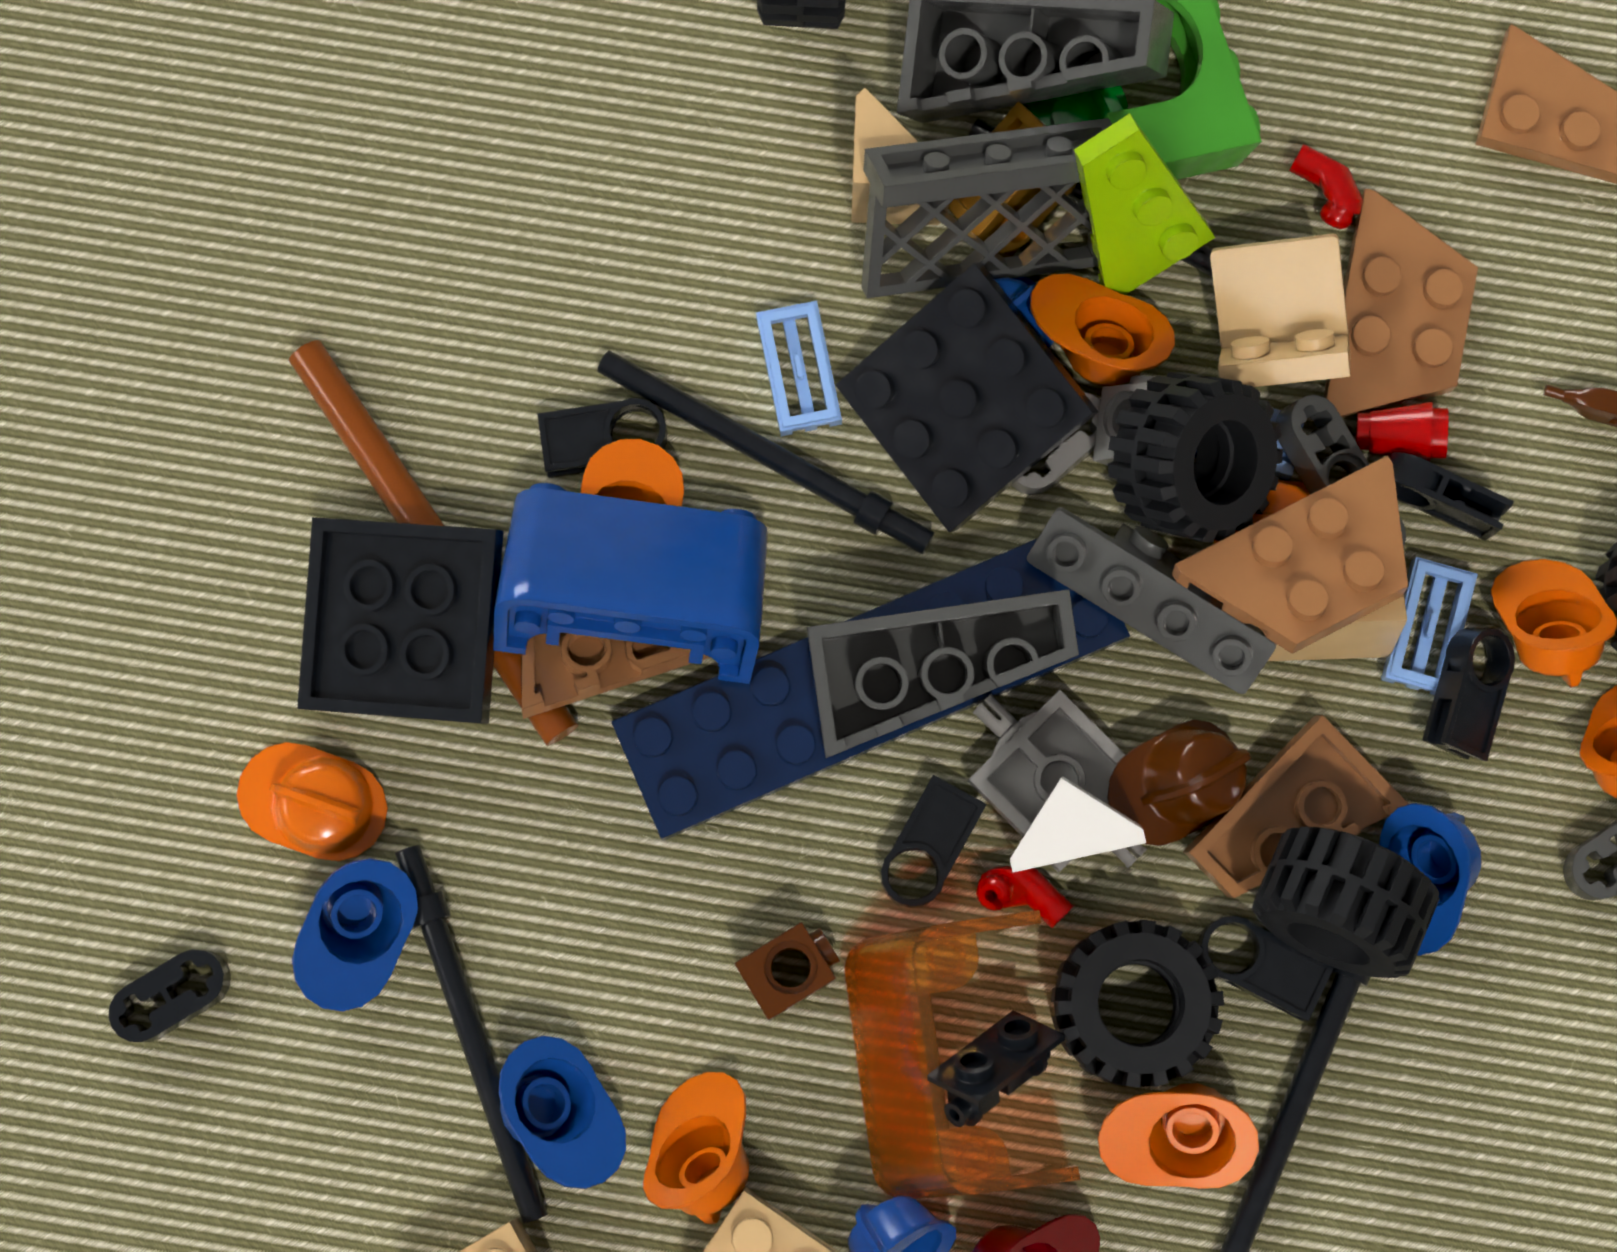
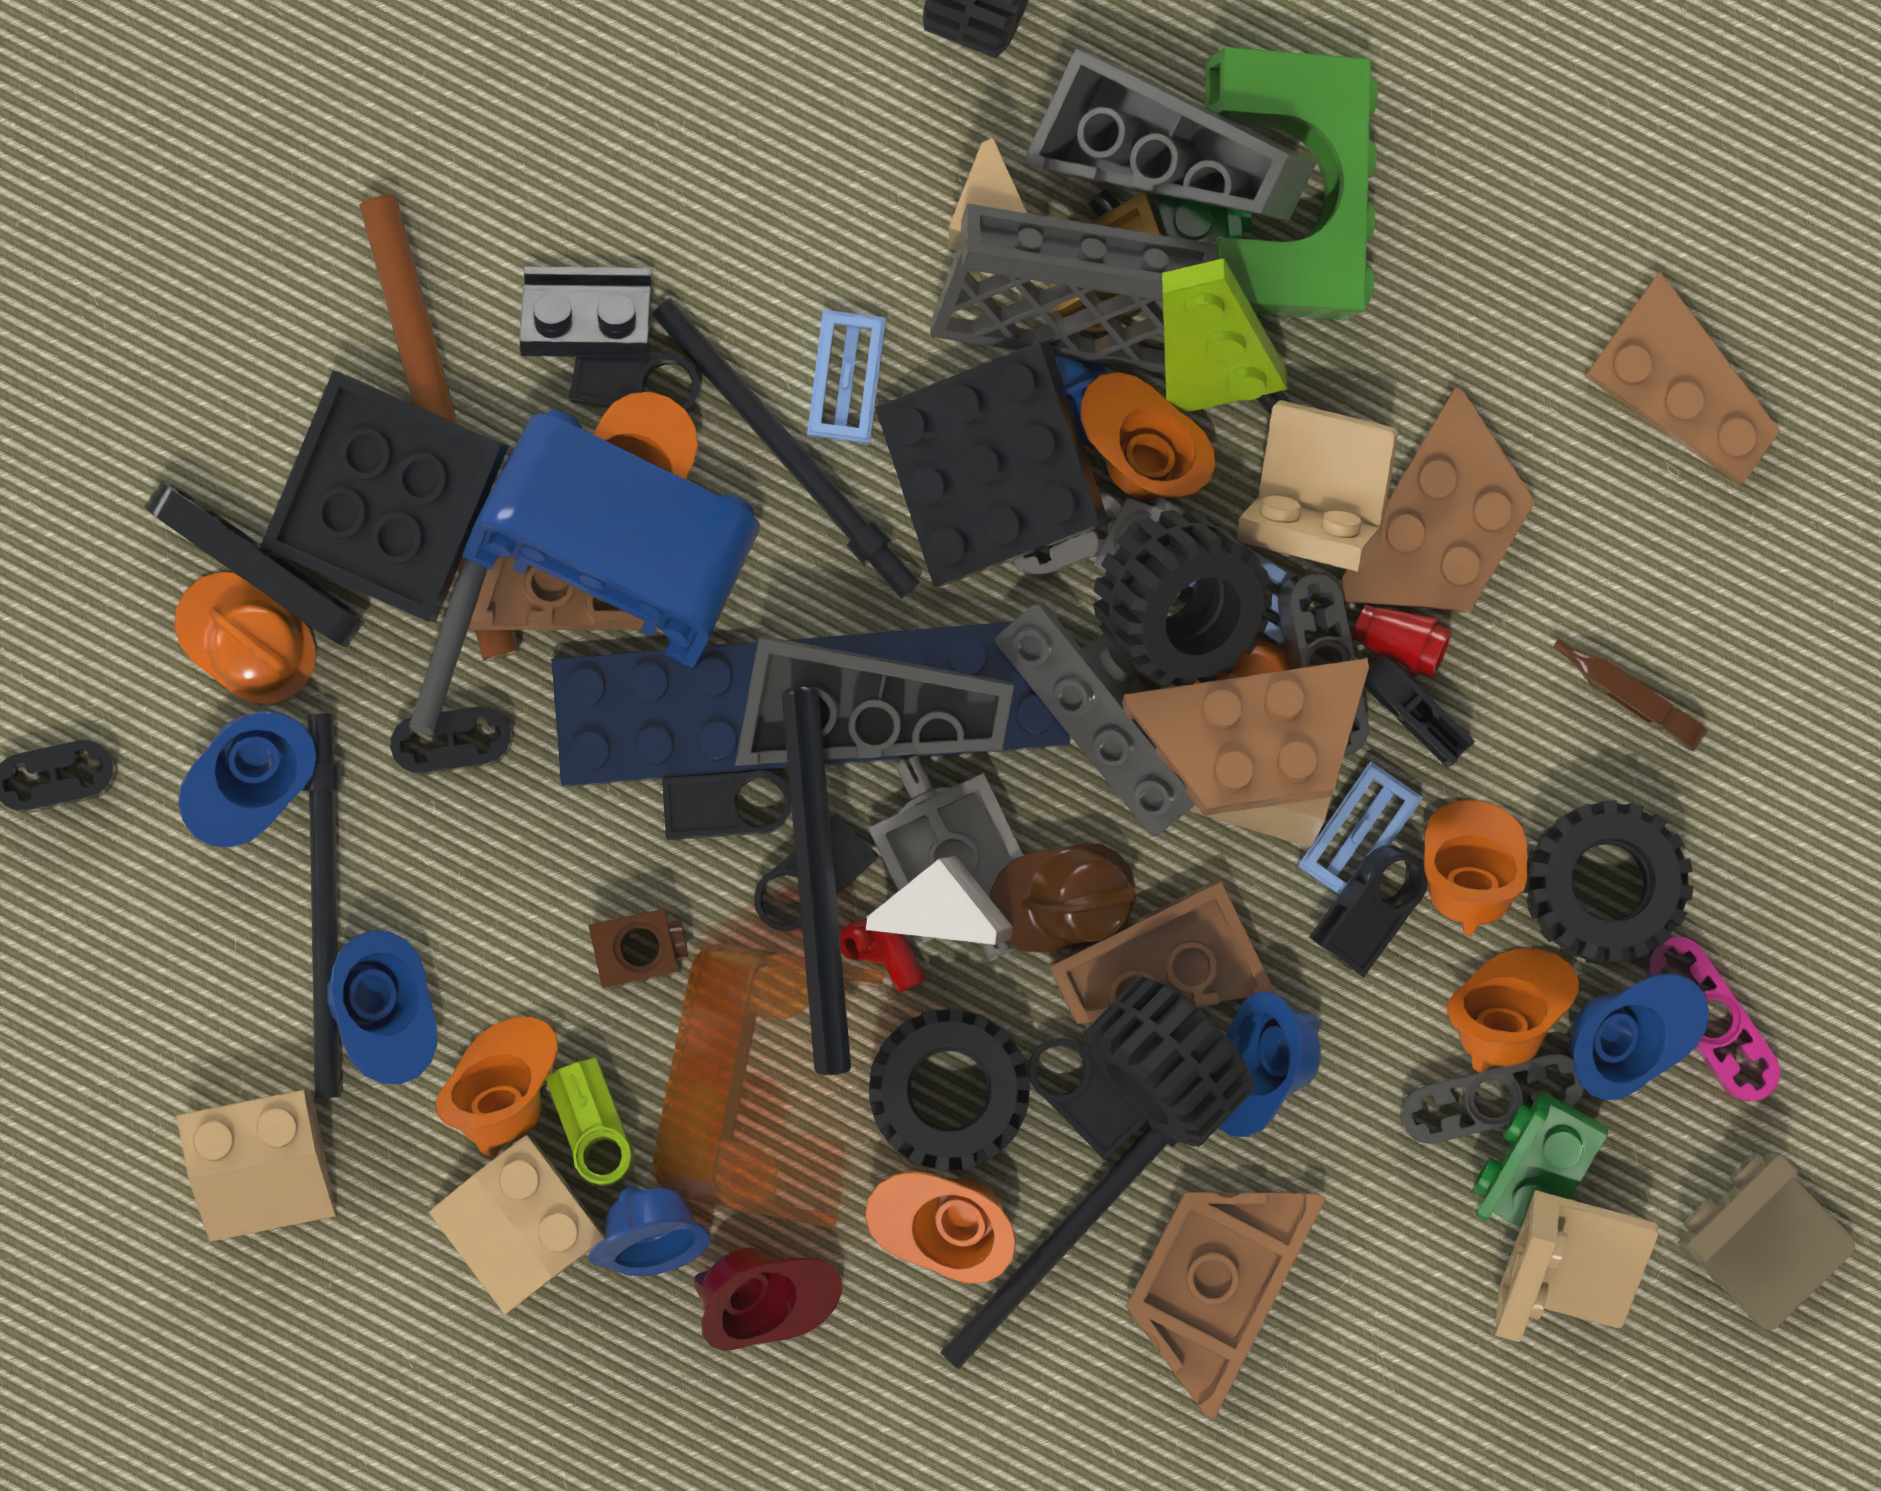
camera: 15 degrees right, 5 degrees up
black hinge [927,1010,1065,1127] -> none
red arm [1289,144,1363,229] -> none
none -> black beam [144,479,365,648]
none -> black beam [390,707,513,775]
none -> dark grey bar [409,495,489,735]
none -> plate [520,266,652,358]
none -> lime piece [546,1057,636,1188]
none -> black piece [662,770,792,840]
none -> black axle [782,687,851,1076]
none -> medium nougat wing [1125,1192,1326,1419]

